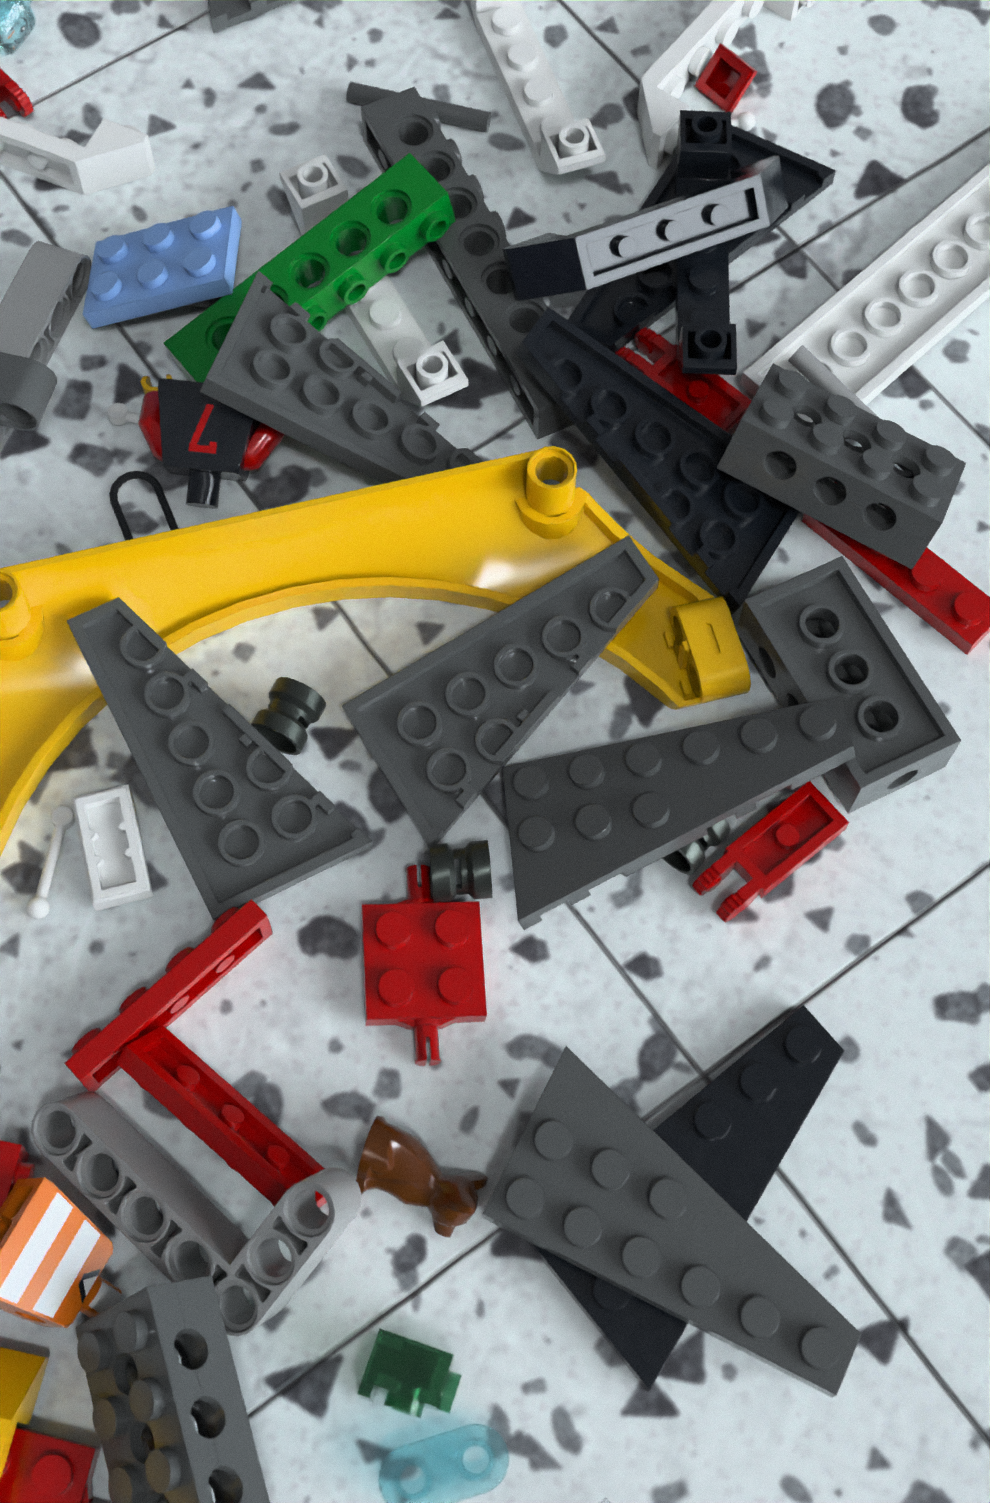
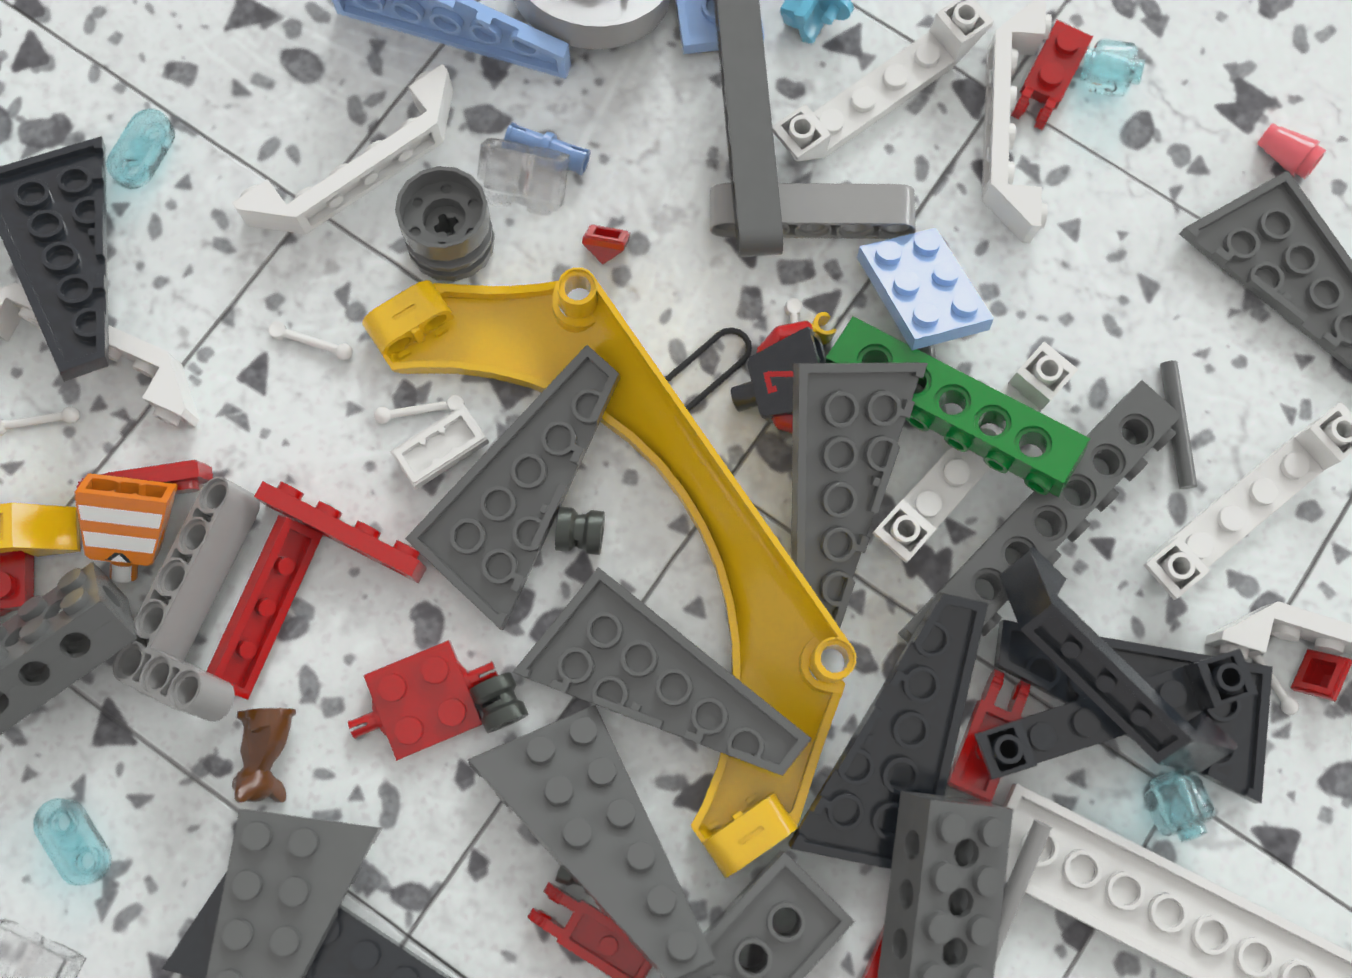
camera: 70 degrees right, 10 degrees up
clear green brick [357,1329,462,1418] -> none
none -> clear light blue head [1144,769,1216,843]

